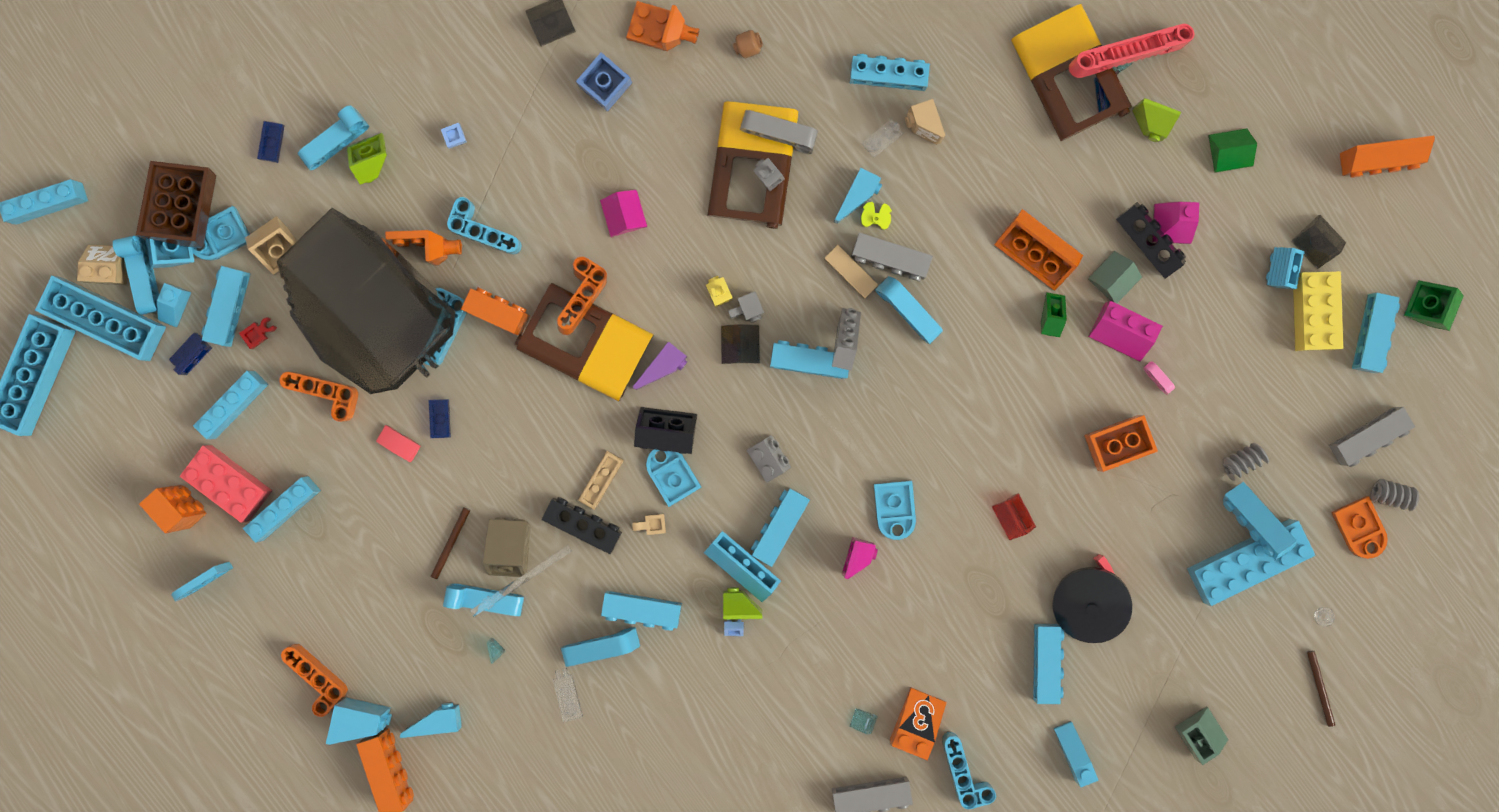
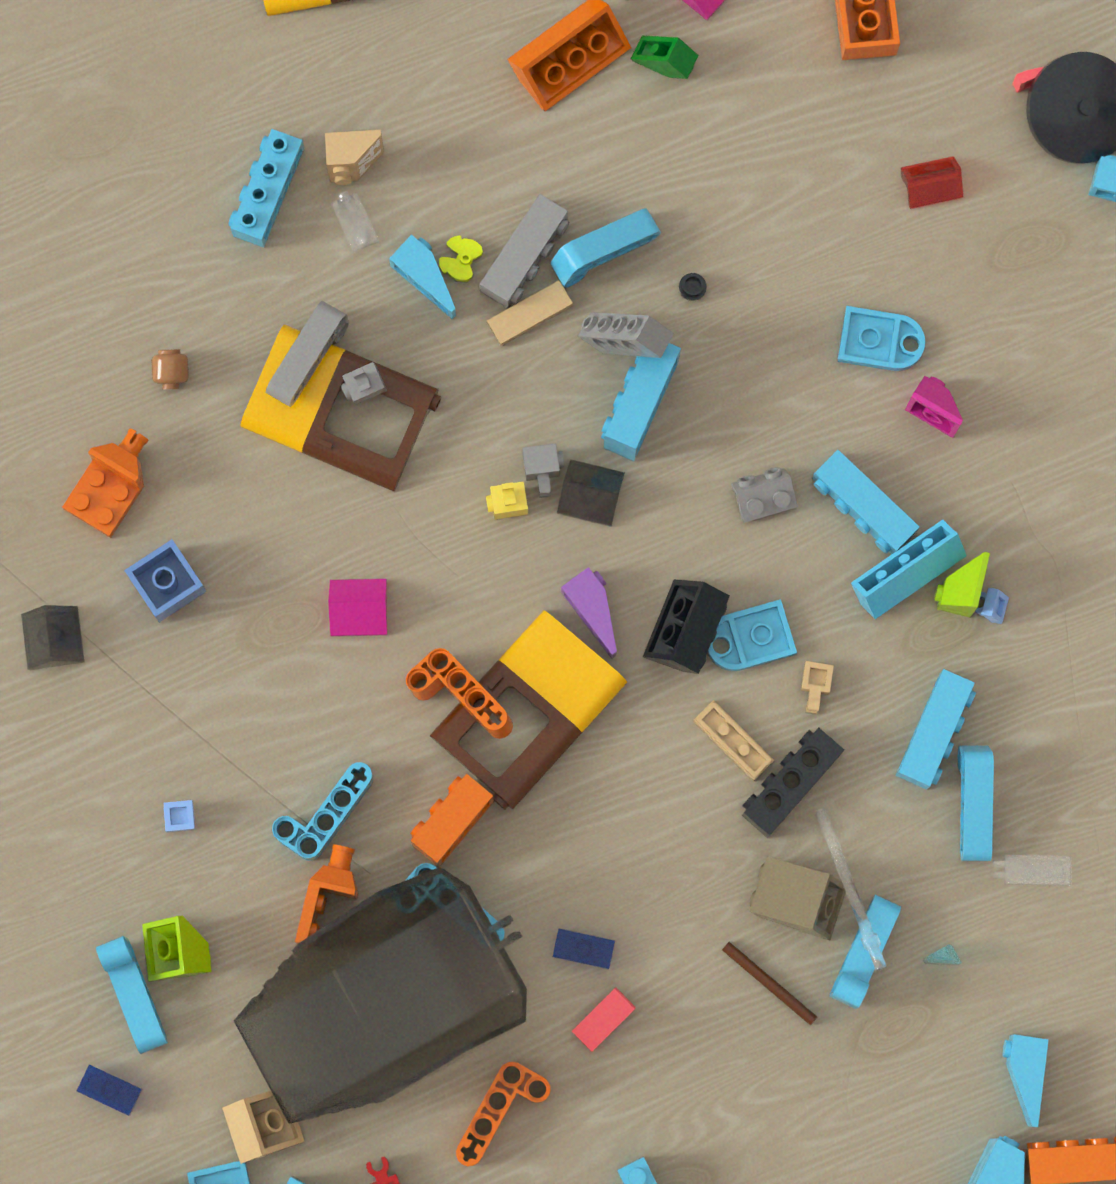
camera: 80 degrees left, 10 degrees down
none -> black plate [679,273,707,301]

